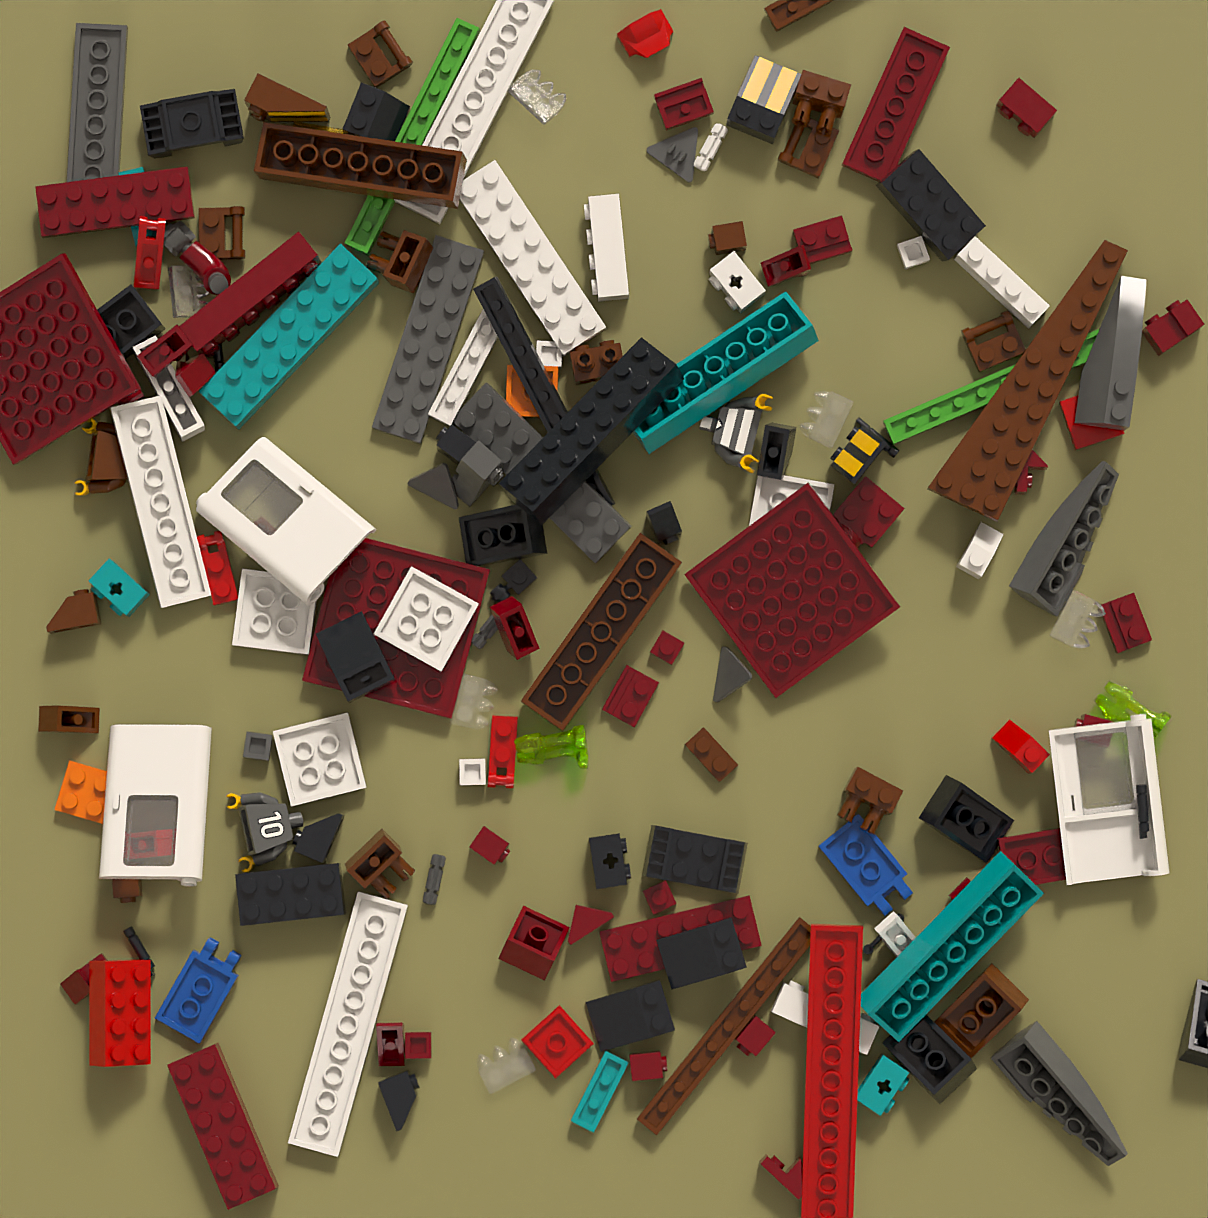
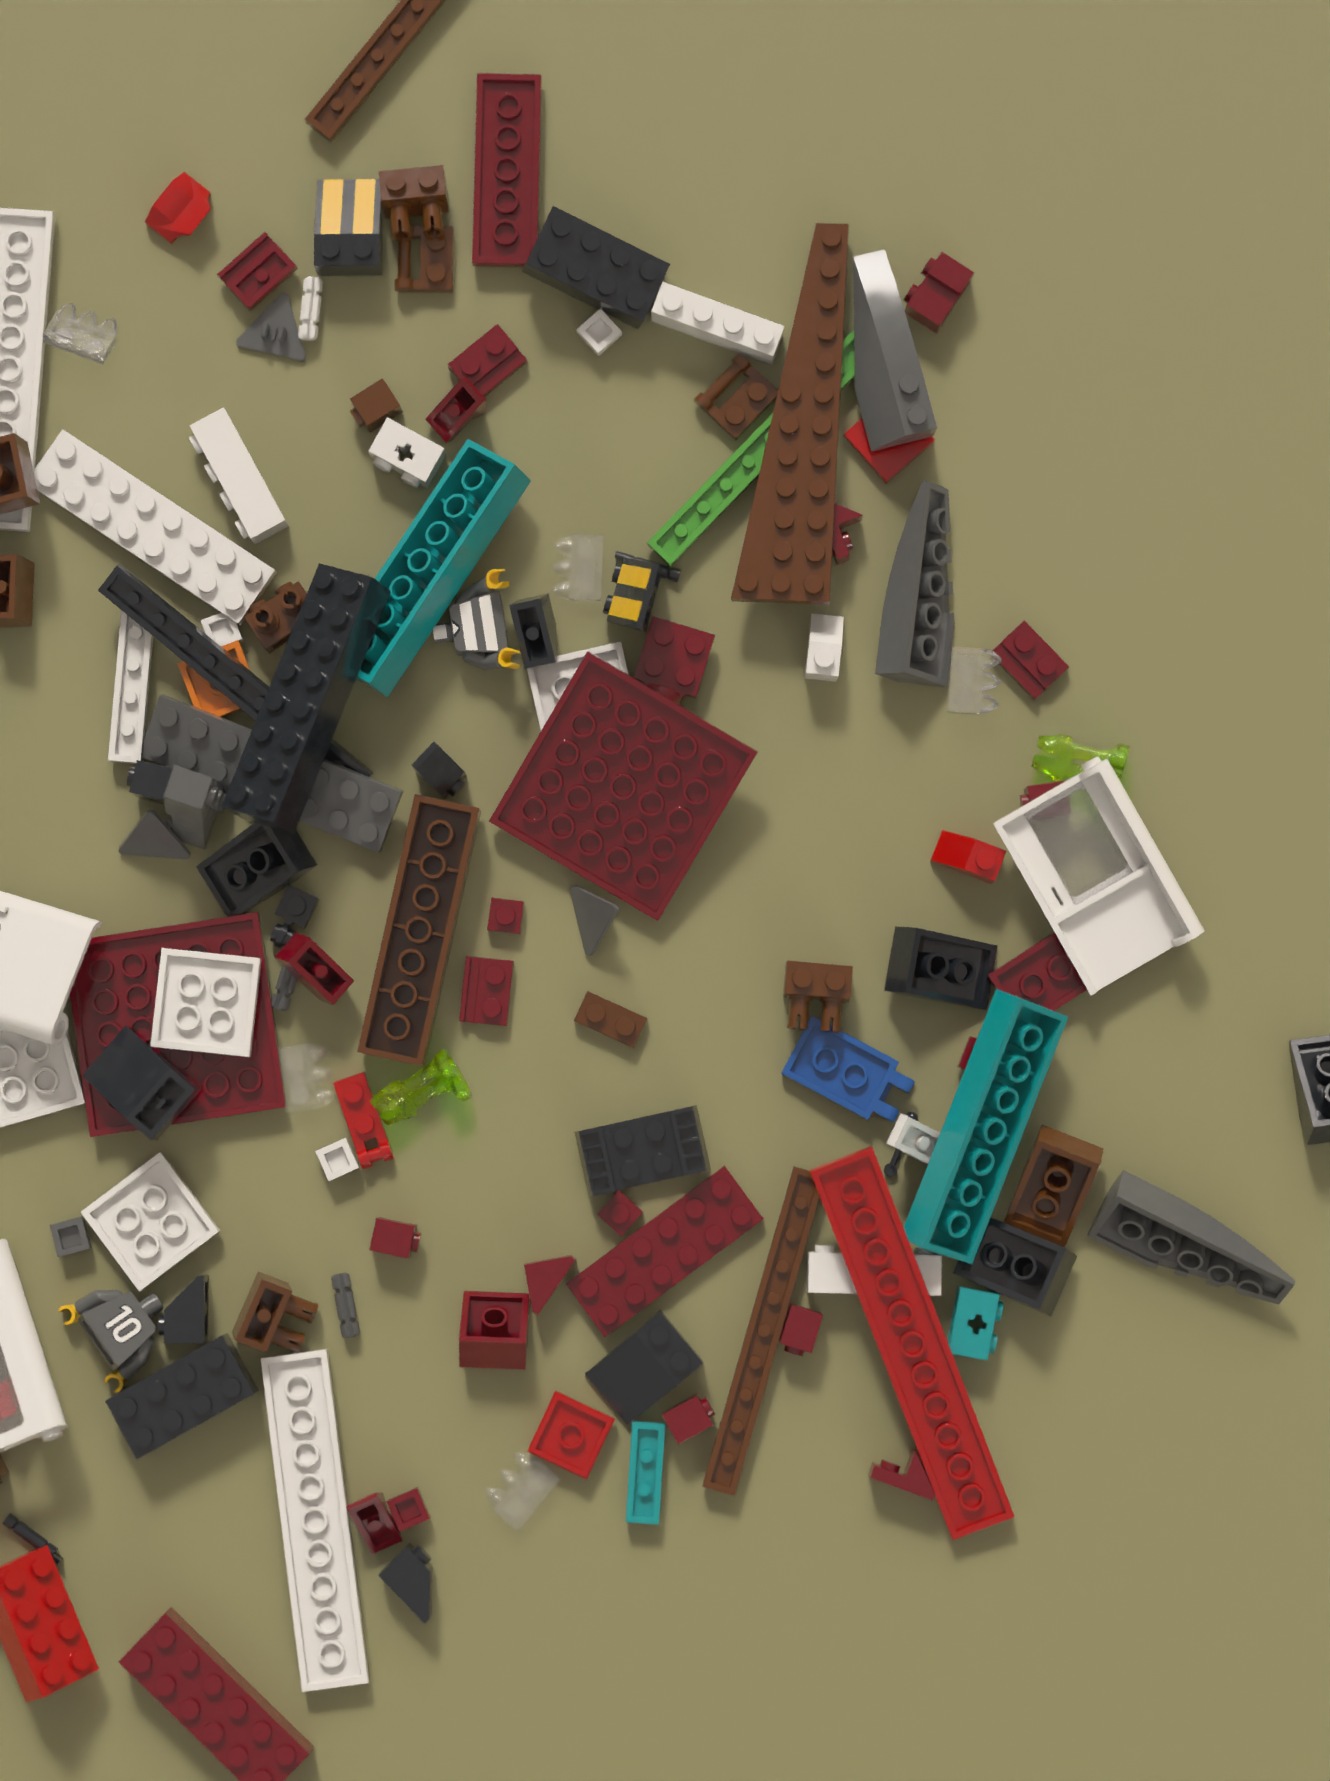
camera: 20 degrees left, 0 degrees up
blue tile [155,937,242,1044] -> none
dark grey plate [372,235,484,444] -> none
black brick [589,833,631,889] -> none
black slope [656,917,747,990] -> none
dark red brick [996,78,1057,138] -> none
black wheel [1136,784,1149,839] -> none

